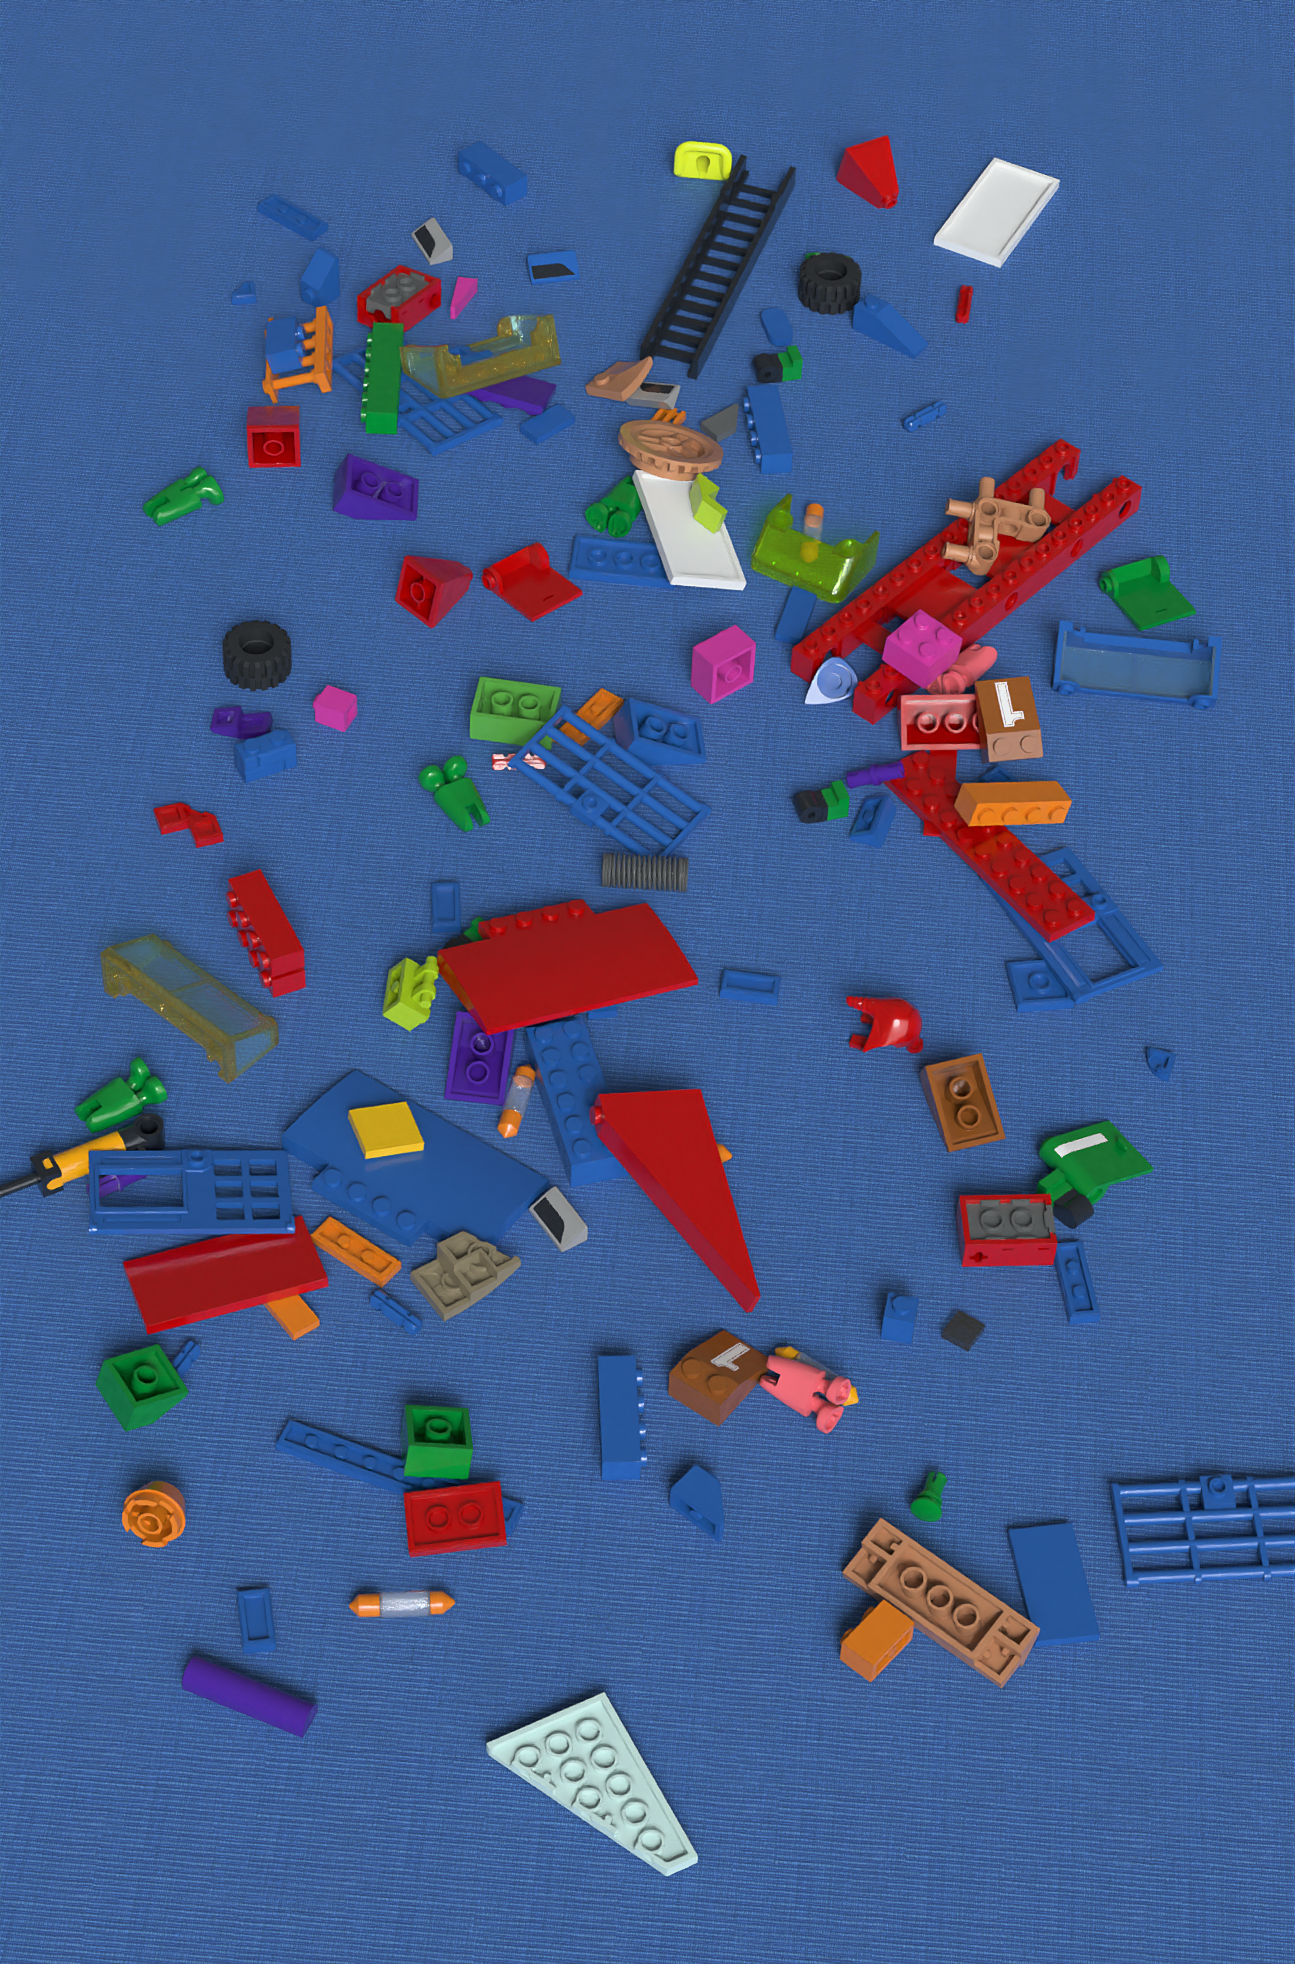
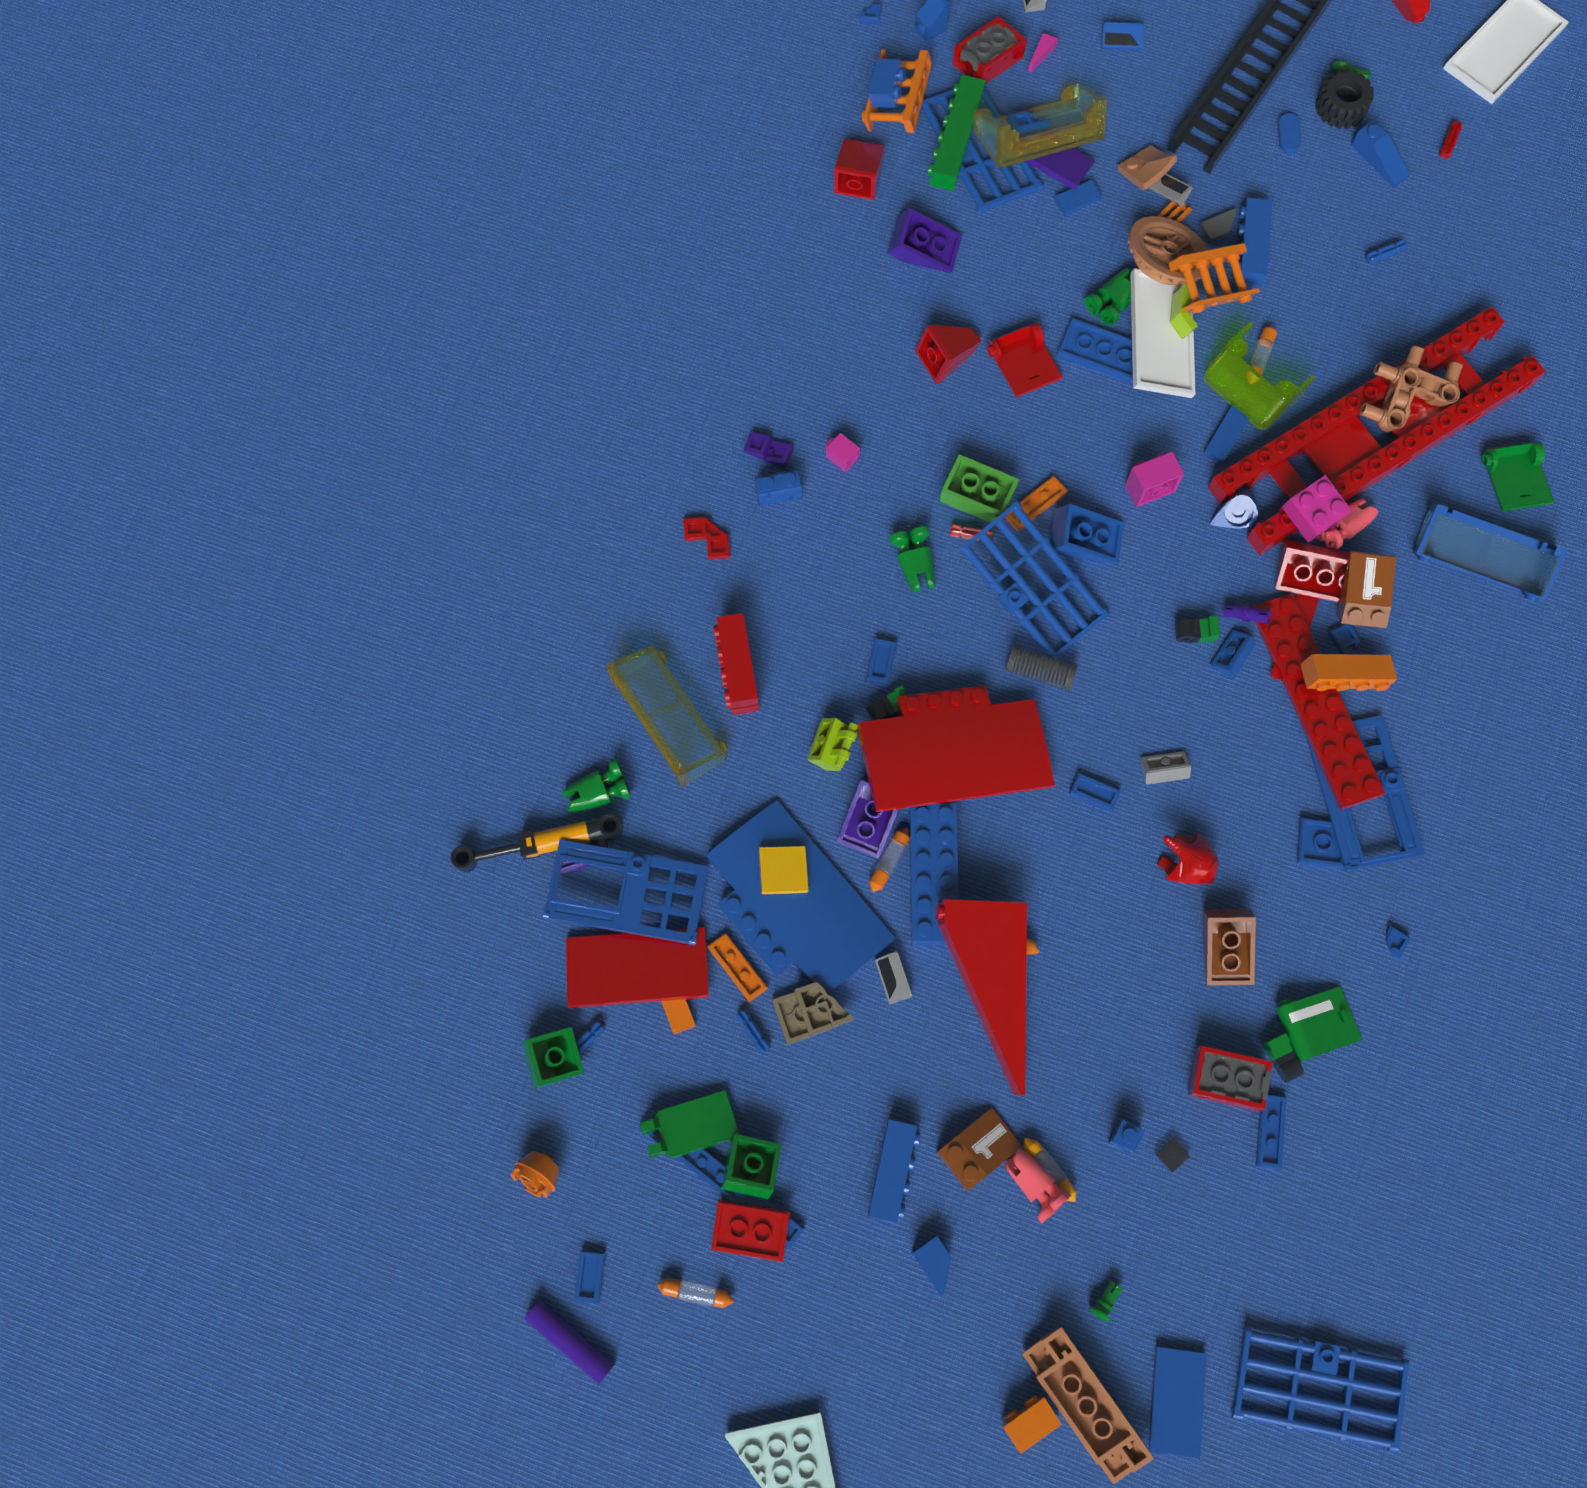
camera: 20 degrees right, 25 degrees up
green piece [143,466,224,527] -> none
black tyre [222,620,292,691] -> none
leg [752,345,803,383] -> none
none -> green tile [640,1090,740,1159]
none -> light grey slope [1140,751,1191,785]
none -> orange fence [1168,243,1260,314]

